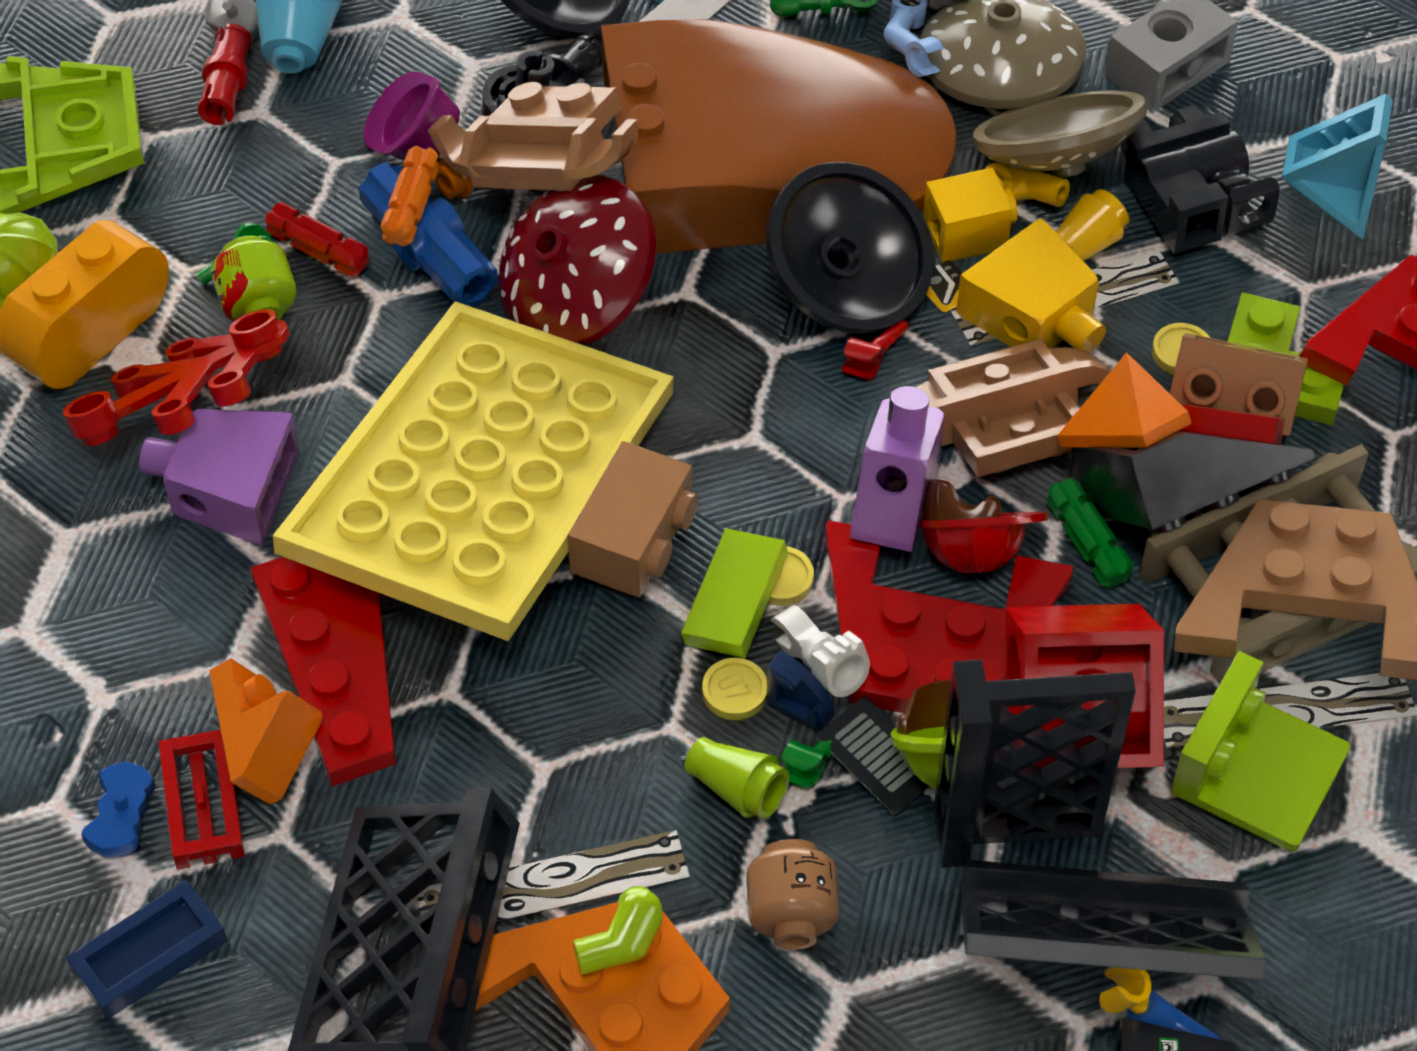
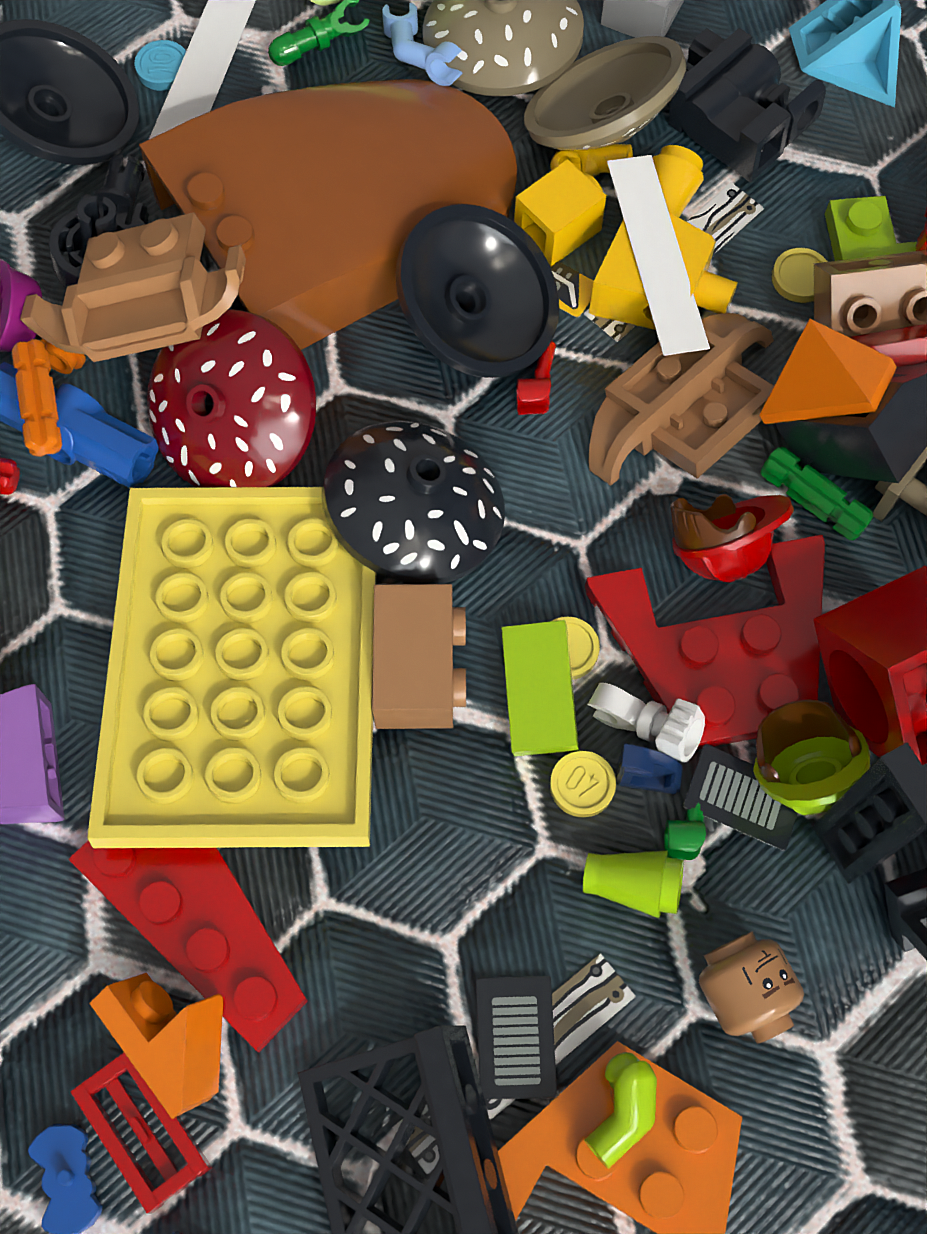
camera: 25 degrees left, 15 degrees up
medium lavender torso [850,386,945,552] -> none
none -> black dish [322,421,505,585]
none -> black sticker [476,976,557,1100]
none -> white sticker [607,155,710,356]

